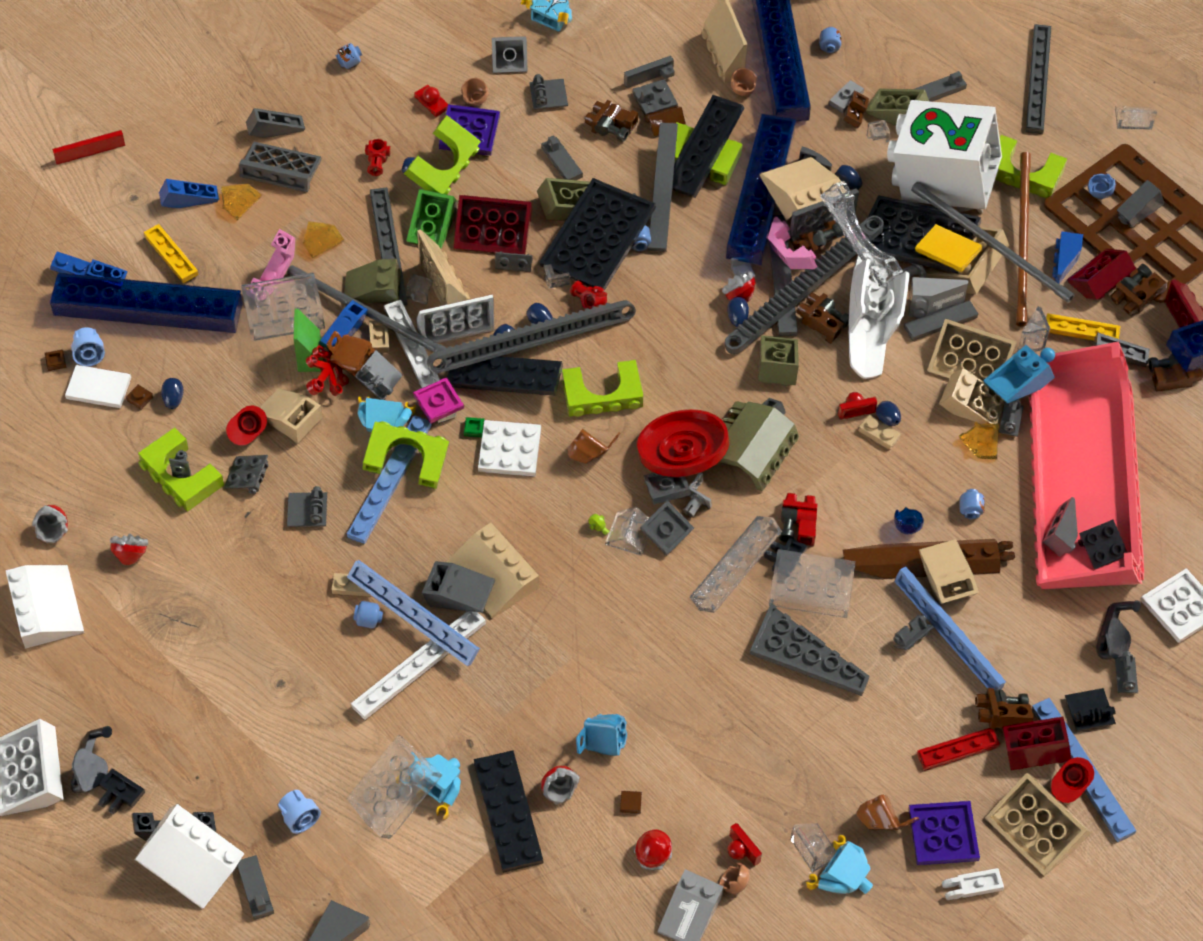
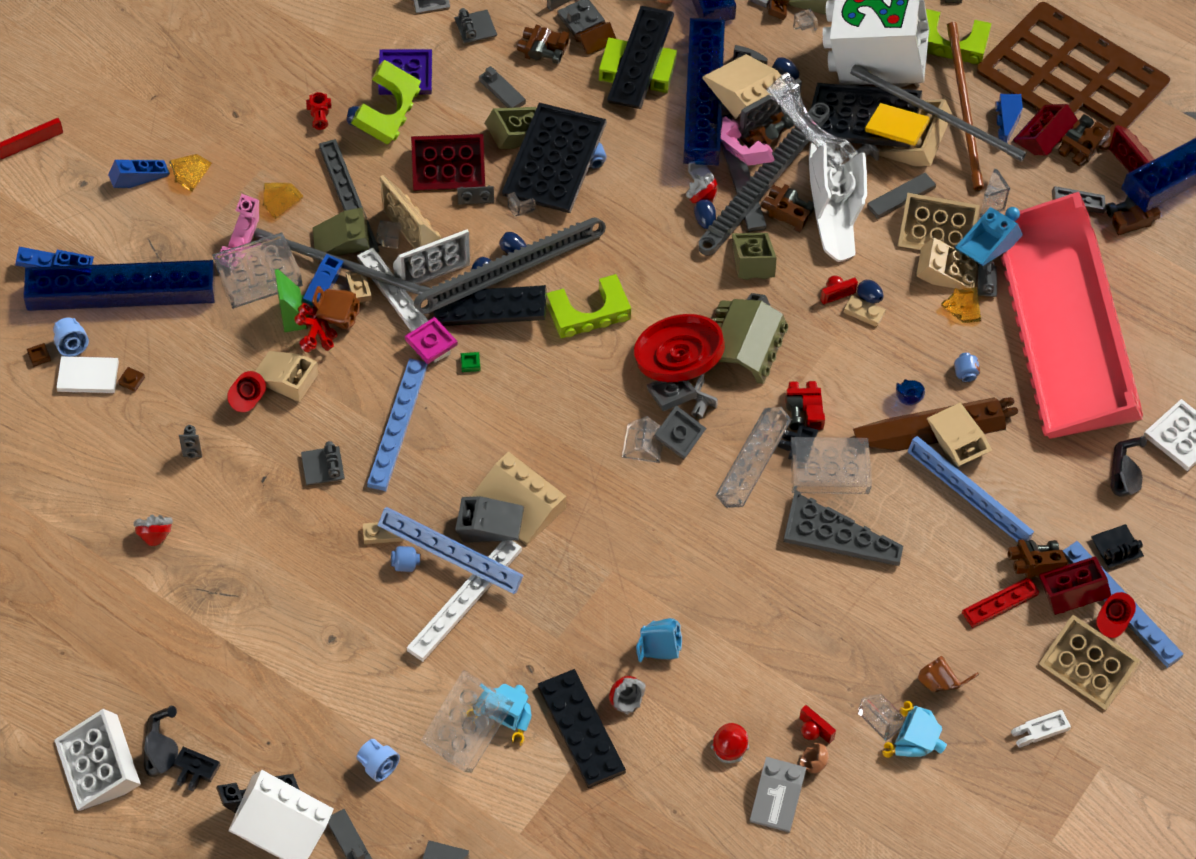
camera: 10 degrees left, 0 degrees up
white slope [6,565,84,649] -> none
light grey hair [32,505,68,543] -> none
lime arch [138,427,224,512] -> none
yellow plate [143,224,199,283] -> none
dark blue animal [161,378,184,409] -> none
dark grey hinge [224,455,269,494] -> none
dark grey fence [239,142,321,192] -> none
dark grey slope [246,108,305,138] -> none
medium blue head [335,43,362,69] -> none
hinge [355,350,403,400] -> none
medium azure torso [357,396,416,432] -> none
lime arch [362,421,449,489] -> none
bright green slope [406,189,458,249] -> none
red tile [414,84,448,117] -> none
nougat hair [461,77,489,106] -> none
white plate [478,420,541,477] -> none
dark orange piece [568,429,621,464] -> none
red connector [570,281,608,309] -> none
lime piece [588,514,609,535] -> none
reddish brown tile [620,791,642,814] -> none
dark grey tile [648,123,678,252] -> none
dark grey hinge [893,615,934,650] -> none
light grey slope [908,277,968,318] -> none
dark purple plate [908,801,980,865] -> none
dark grey slope [1043,497,1078,557] -> none
yellow plate [1044,313,1120,341] -> none
black hinge [1078,519,1128,569] -> none
medium blue hair [1088,174,1115,199] -> none
dark grey hinge [1115,651,1138,693] -> none
dark grey slope [1117,180,1164,227] -> none

